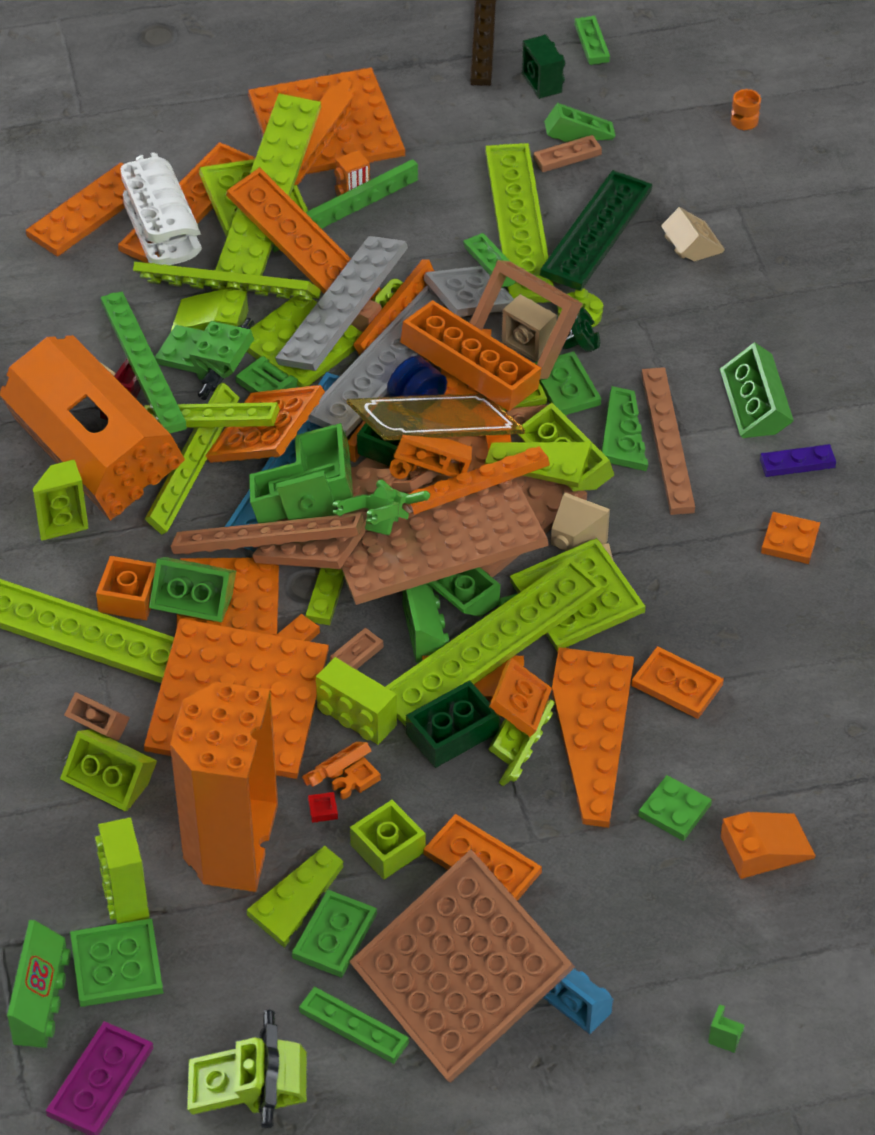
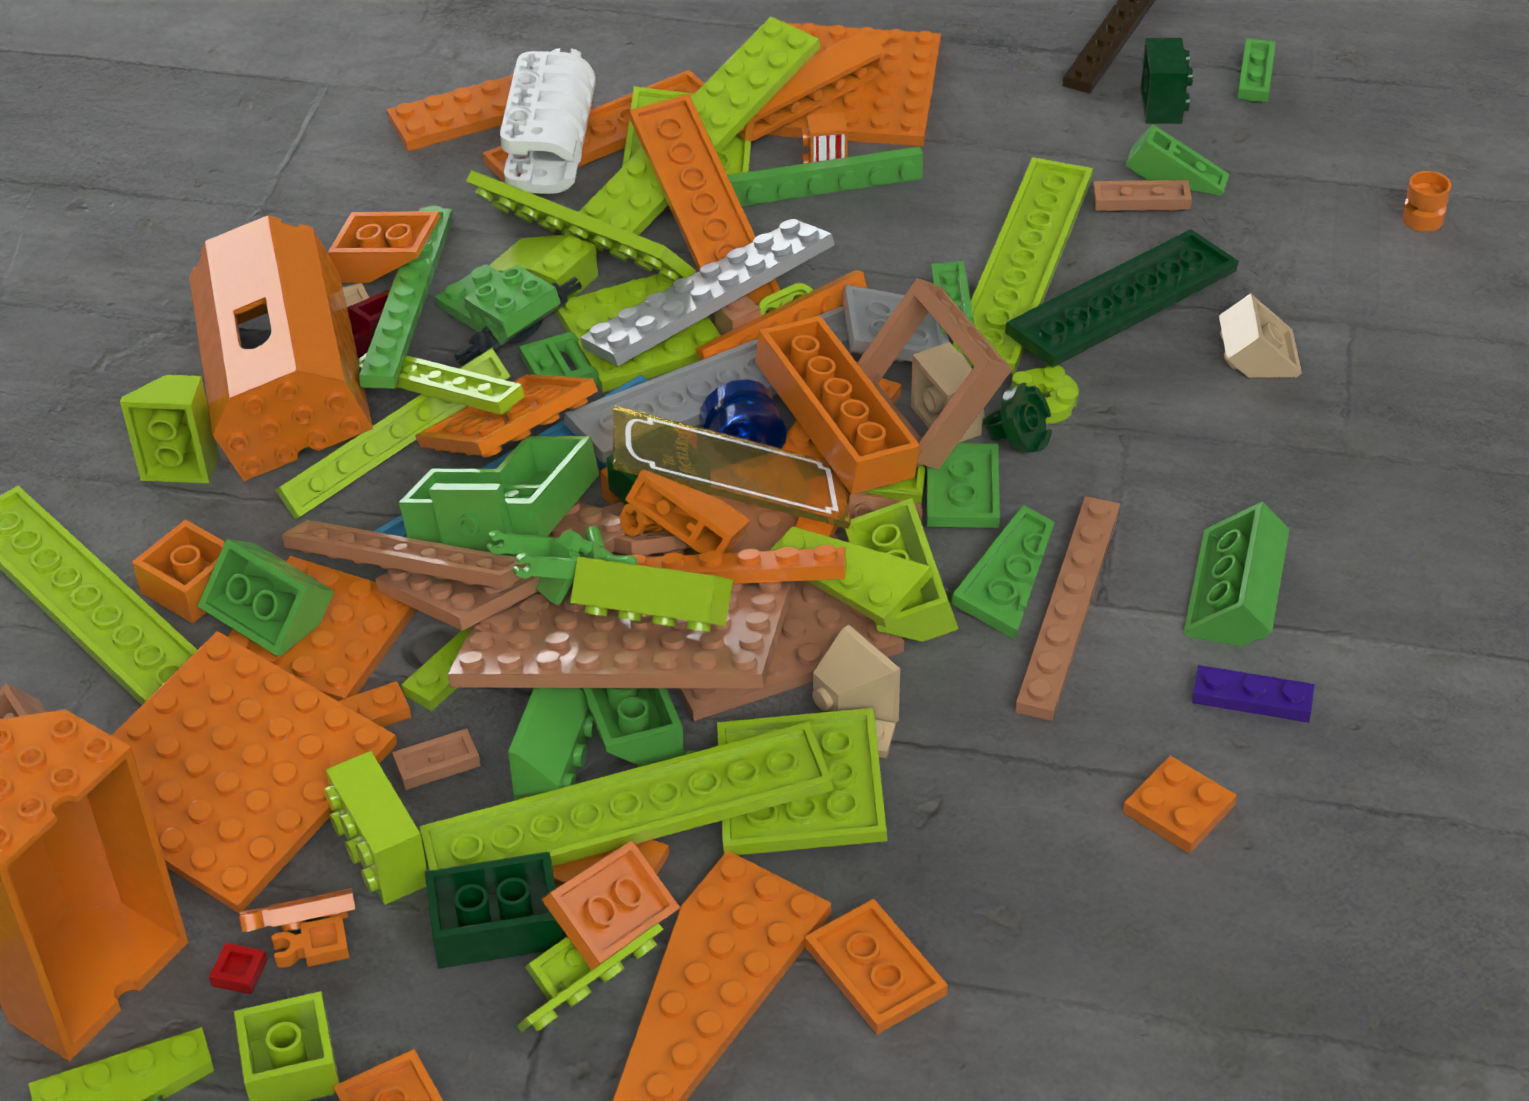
camera: 25 degrees right, 5 degrees down
none -> orange slope [328,211,441,284]
none -> lime brick [570,556,733,632]

